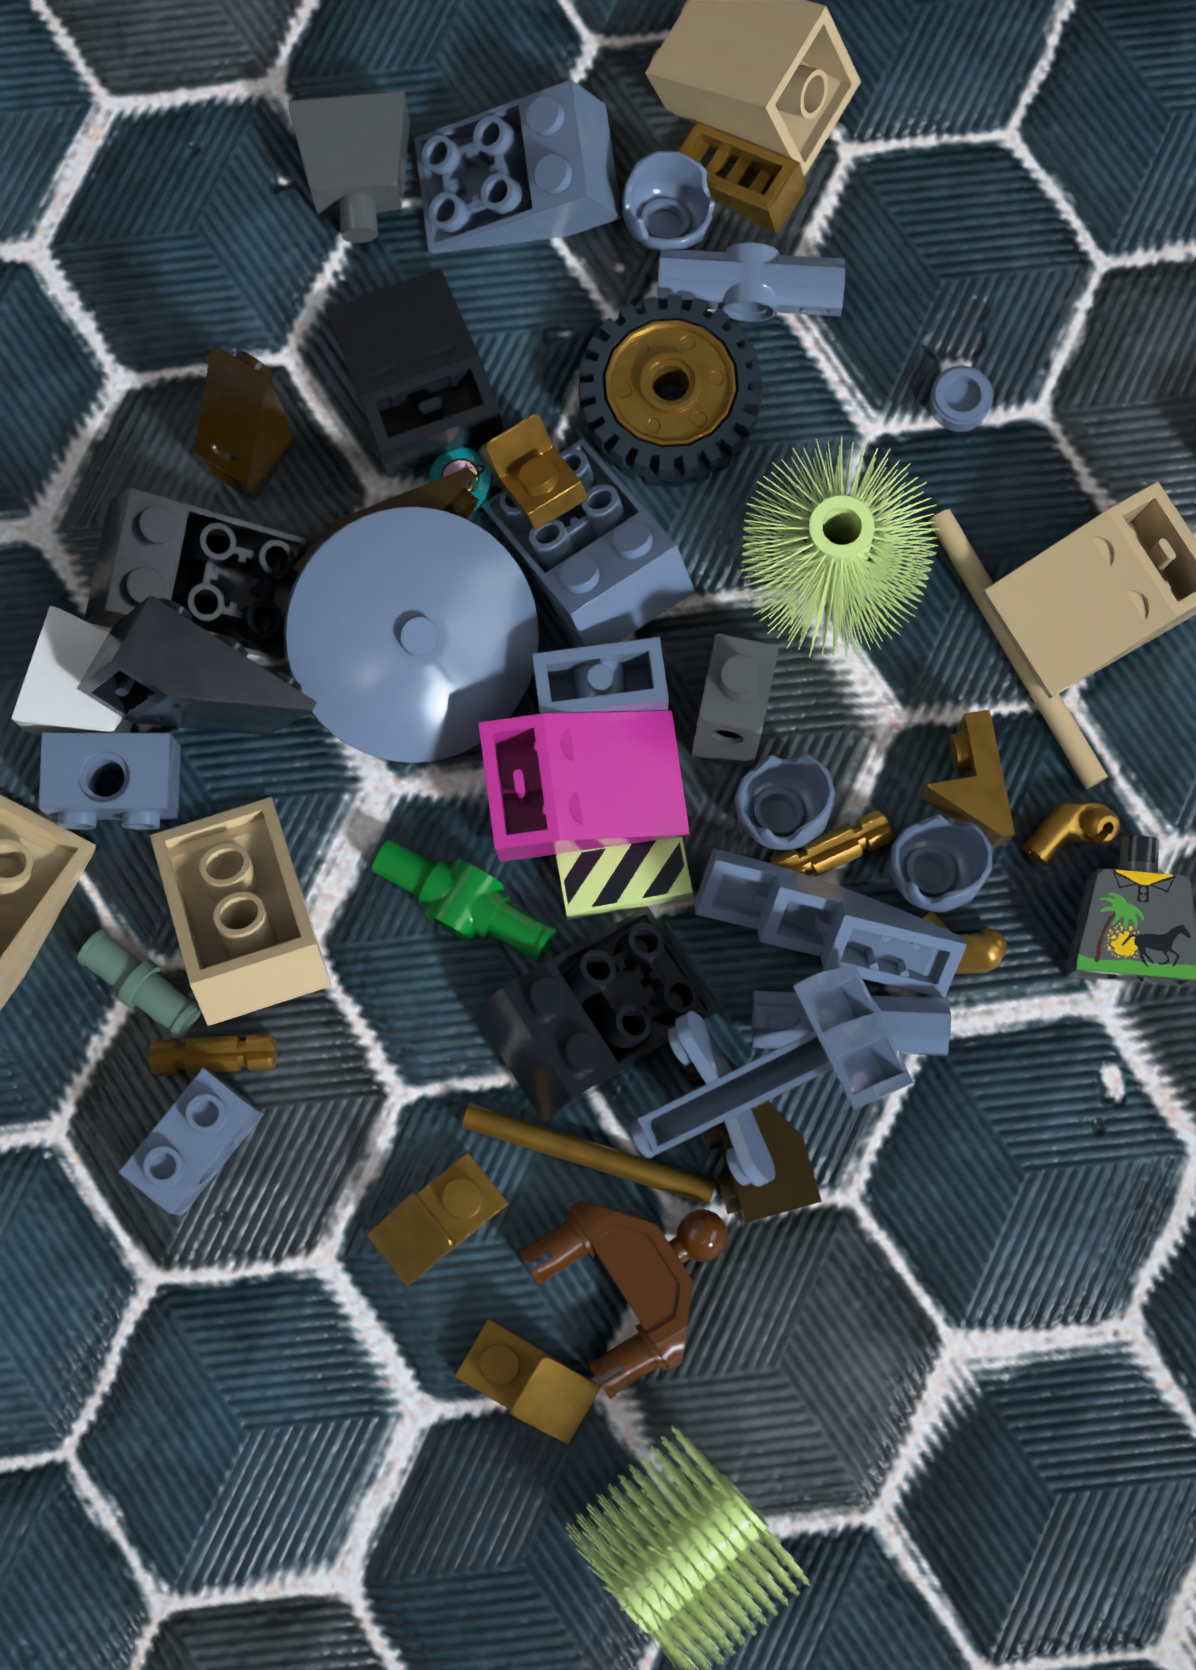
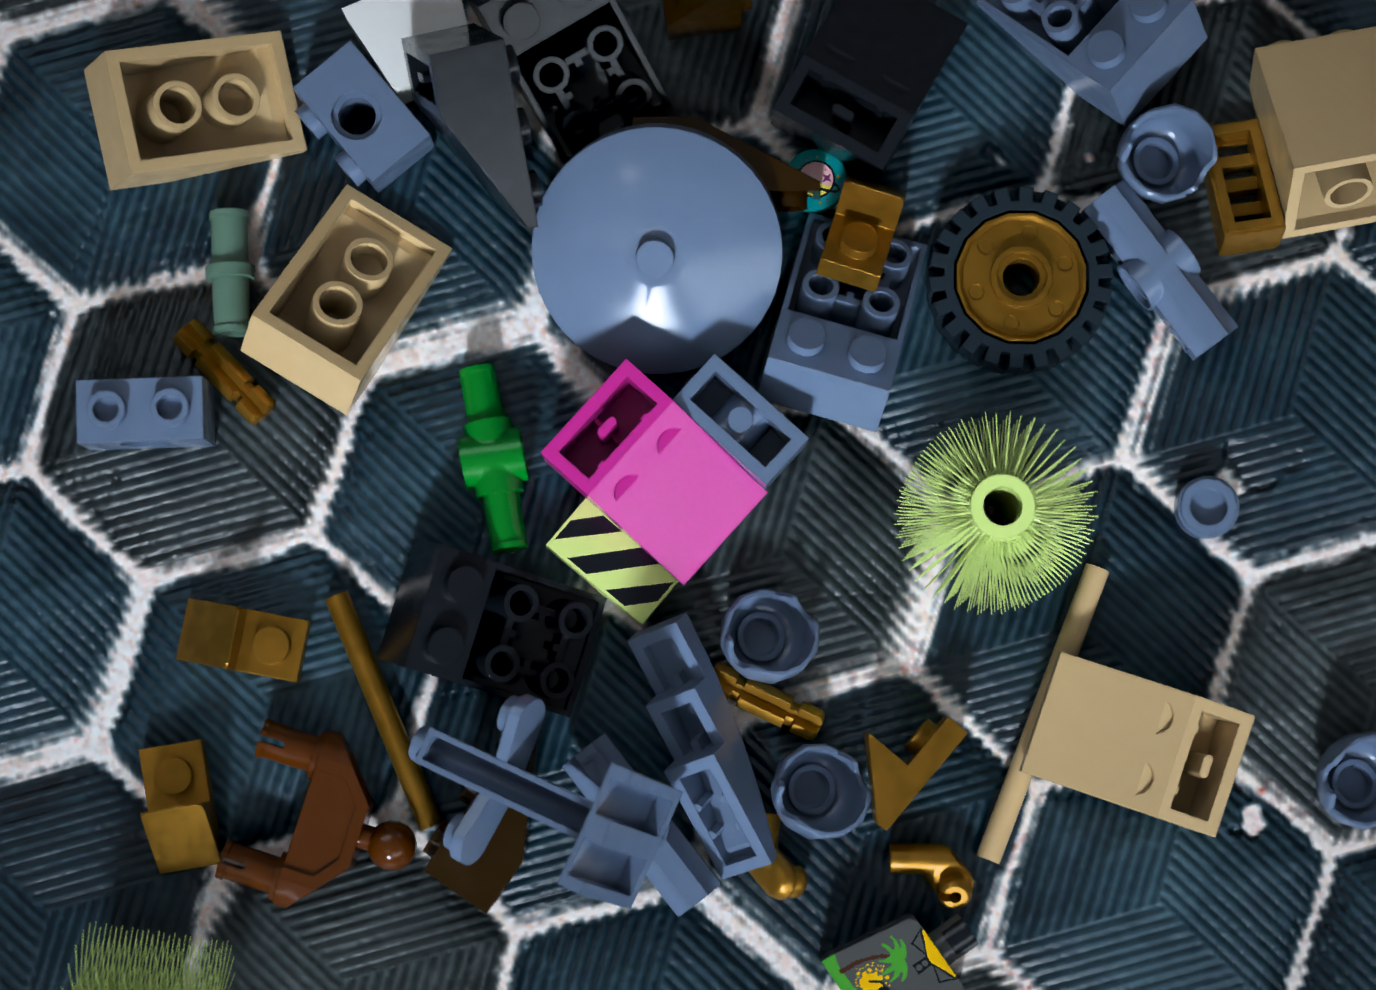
camera: 45 degrees right, 5 degrees up
dark grey torso [691,634,779,769] -> none

